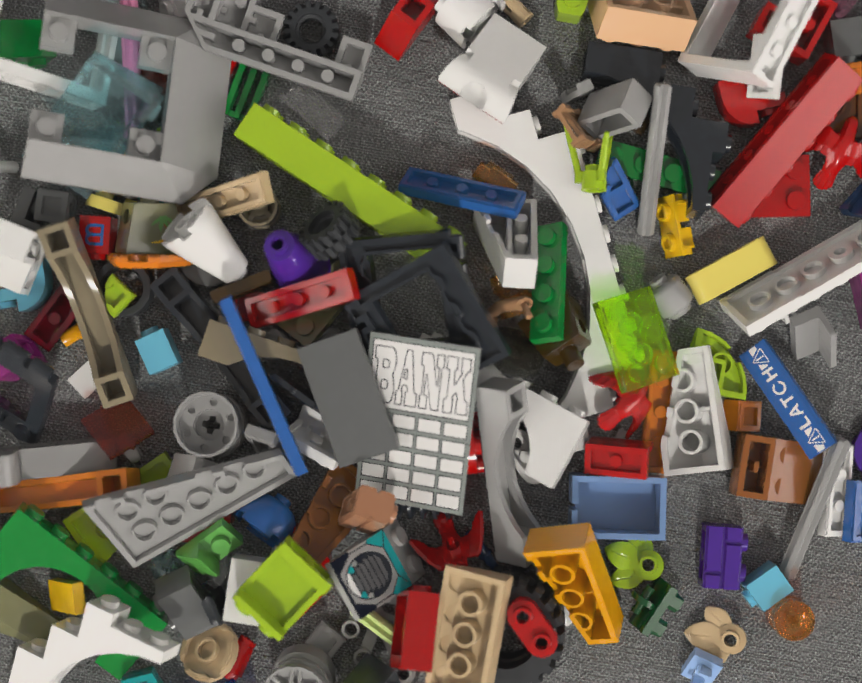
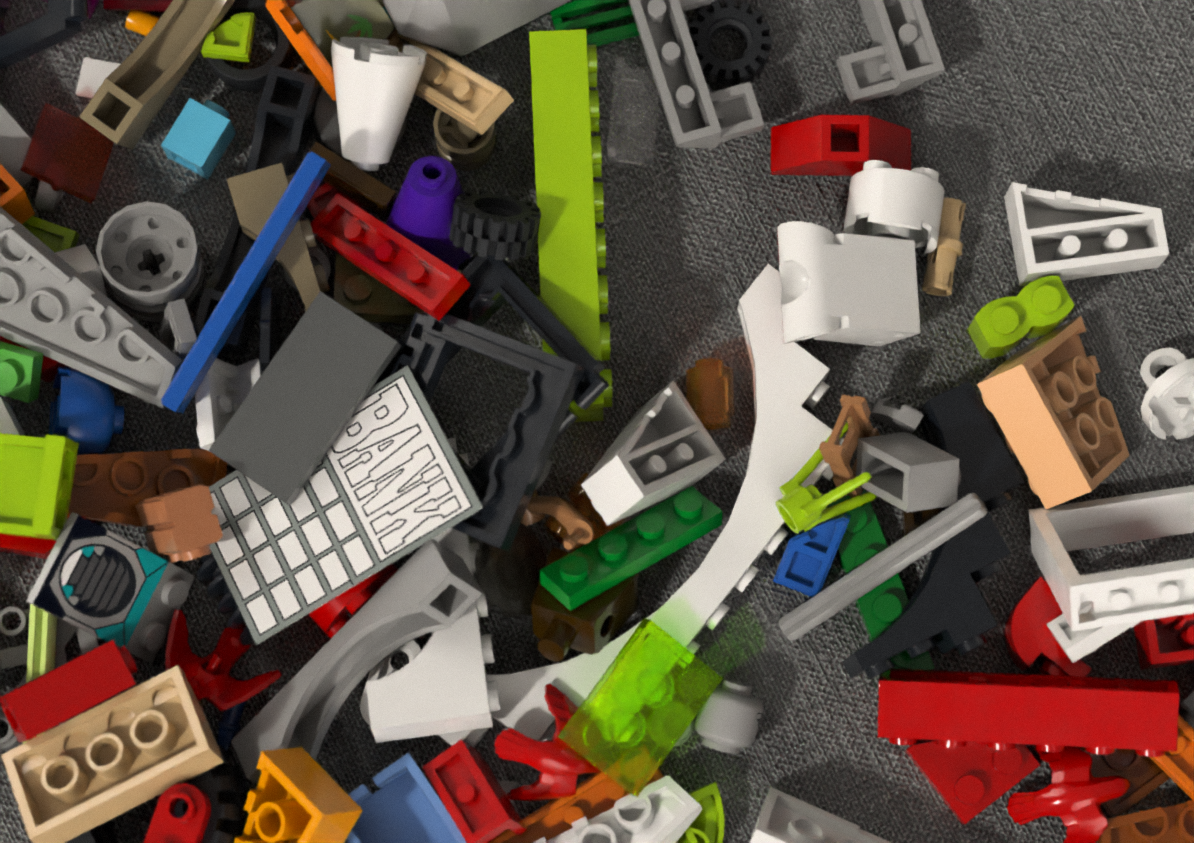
camera: 50 degrees right, 10 degrees down
blue tile [398,167,526,220] -> none
yellow hinge [656,194,695,259] -> none
light yellow beam [684,236,778,305] -> none

